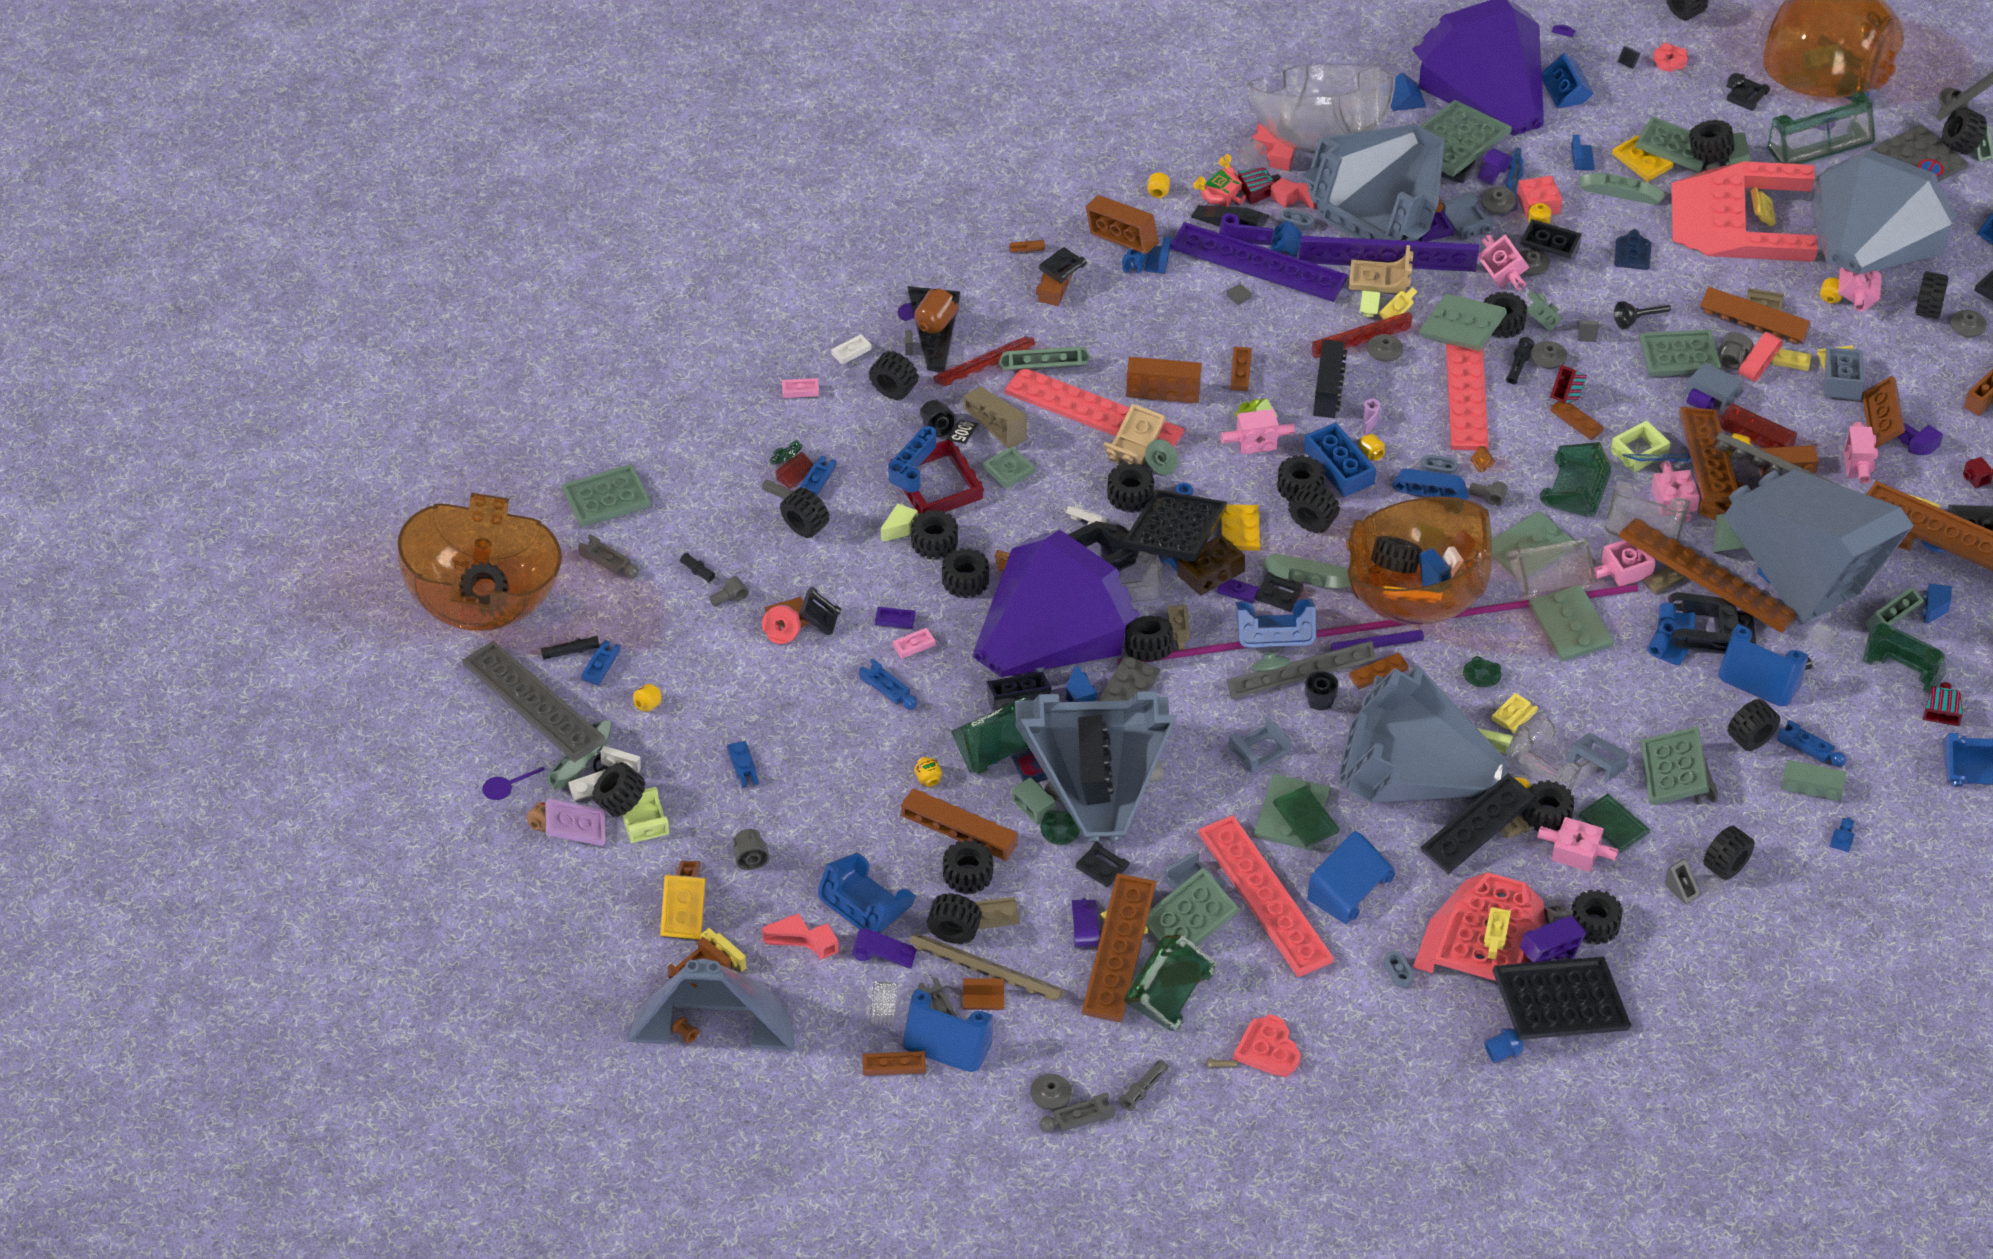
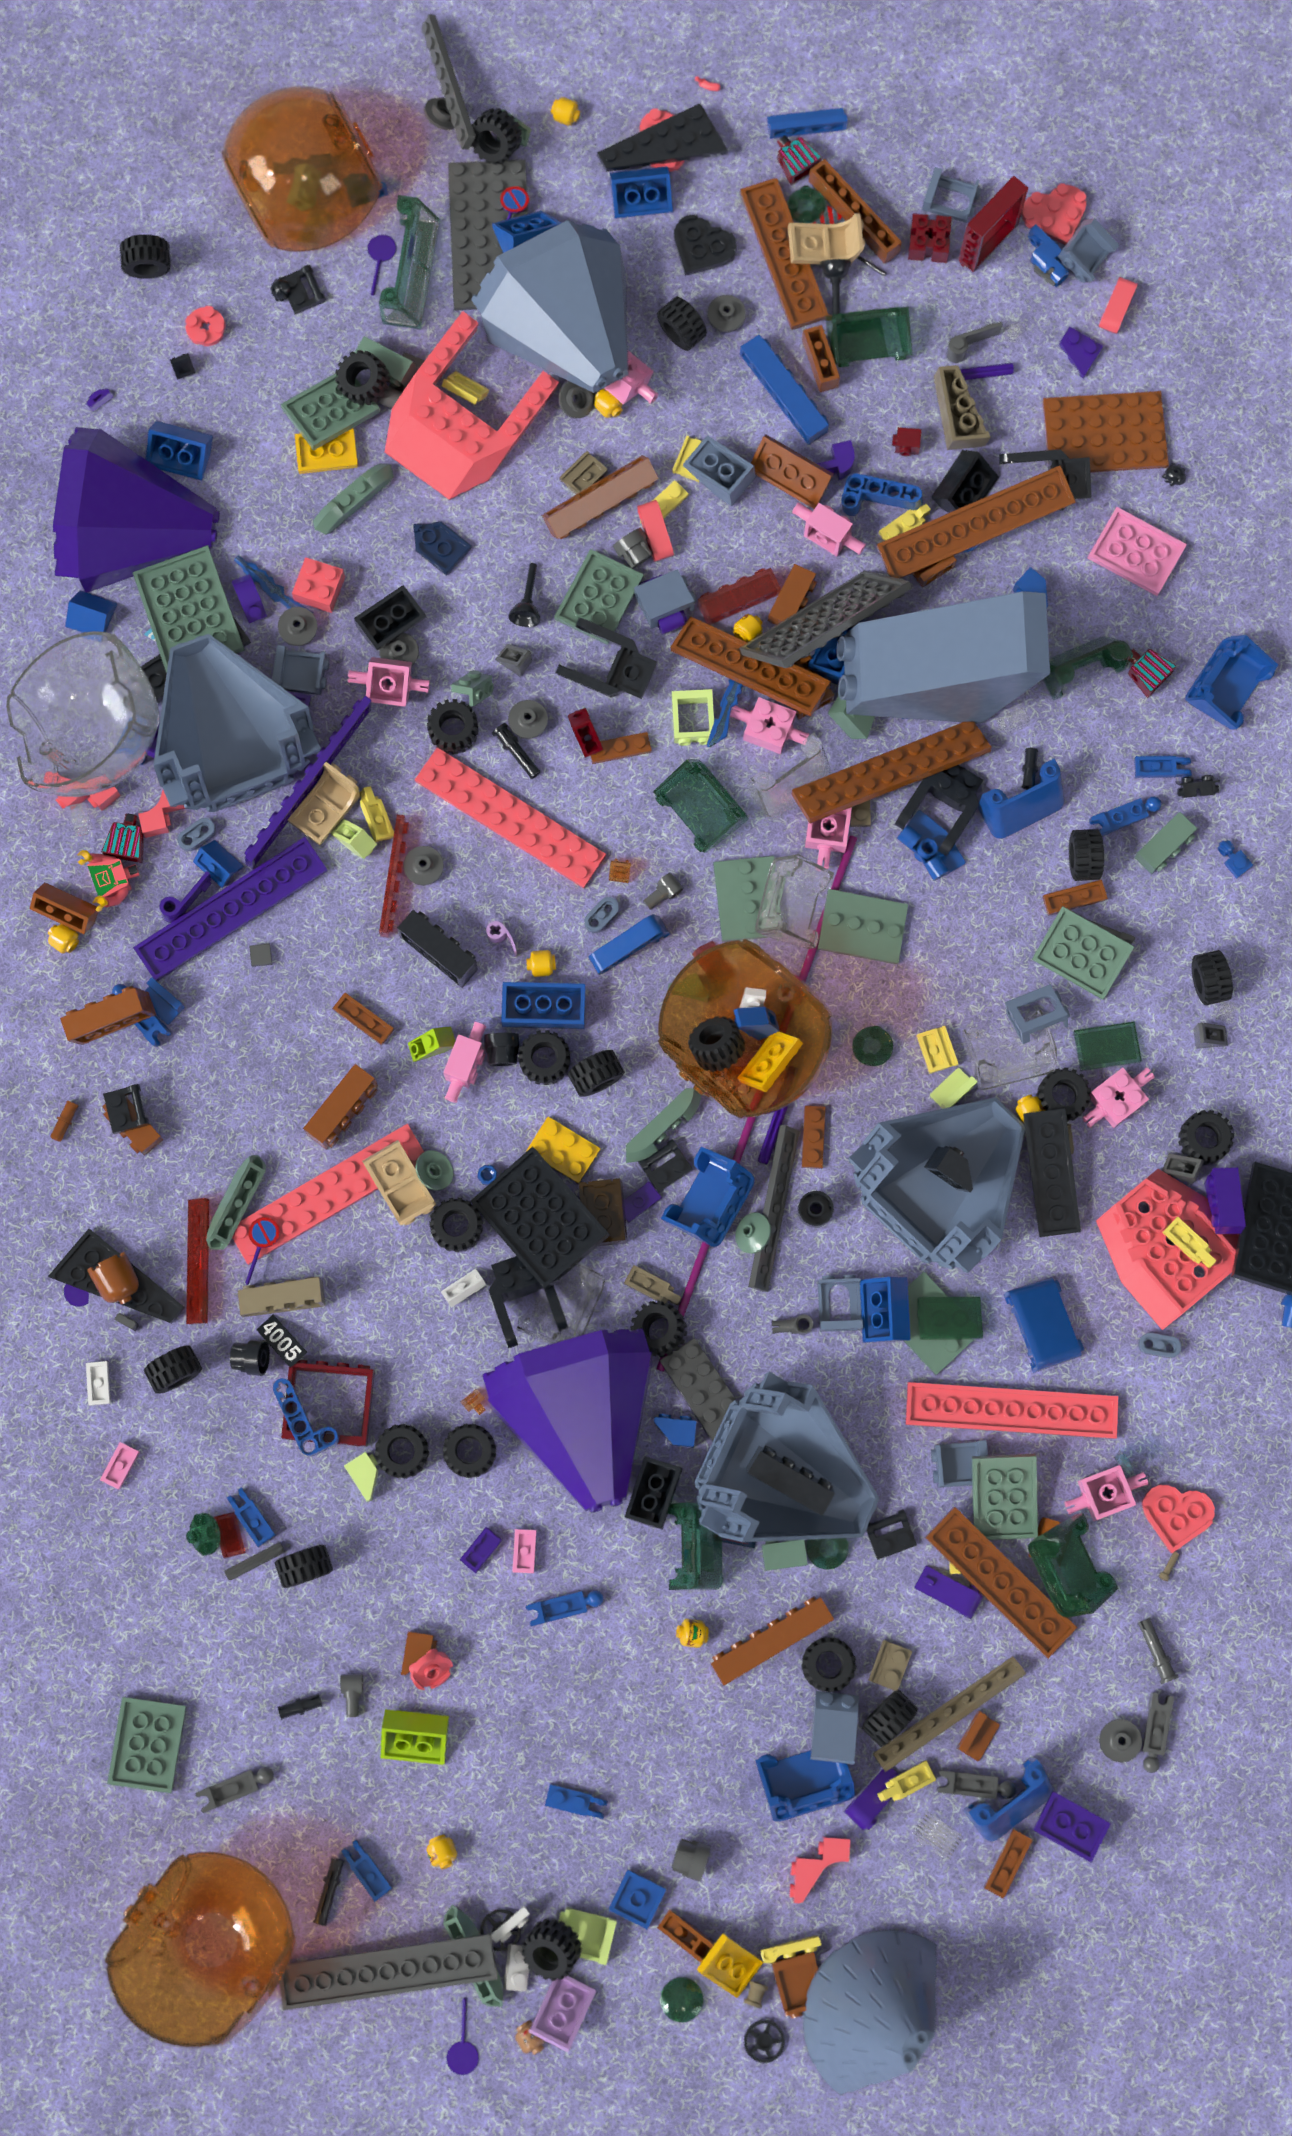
camera: 60 degrees left, 30 degrees up
black tyre [459,561,509,614] -> none
black plate [800,587,842,635] -> none
sand green plate [983,446,1035,489] -> none
black wedge [1191,205,1269,227] -> none
sand green plate [1418,293,1507,351] -> none
yellow head [1528,203,1552,224] -> none
blue panel [1571,135,1595,170] -> none
none -> dark orange brick [29,882,98,934]
none -> piece [245,1217,280,1285]
none -> lime slope [380,1709,449,1765]
none -> black piece [484,1032,520,1066]
none -> black plate [555,617,658,699]
none -> dark grey piece [559,381,595,419]
none -> blue plate [608,1869,666,1929]
none -> clear green dish [660,1977,703,2023]
none -> blue brick [740,334,829,445]
none -> dark tan bush [743,1980,769,2009]
none -> black wheel [744,2020,785,2063]
none -> dark grey pin [771,1314,813,1335]
none -> sand blue slope [811,1691,859,1764]
none -> blue beam [841,473,923,516]
none -> blue slope [860,1277,911,1343]
none -> light yellow hinge [877,1760,936,1802]
none -> black slope [924,1146,973,1193]
none -> dark purple plate [1033,1791,1111,1863]
none -> dark orange plate [1042,880,1108,916]
none -> bright pink brick [1064,1465,1148,1521]
none -> clear light blue tile [1114,1450,1134,1474]
none -> blue hinge [1134,756,1192,778]
none -> black hinge [1175,775,1220,798]

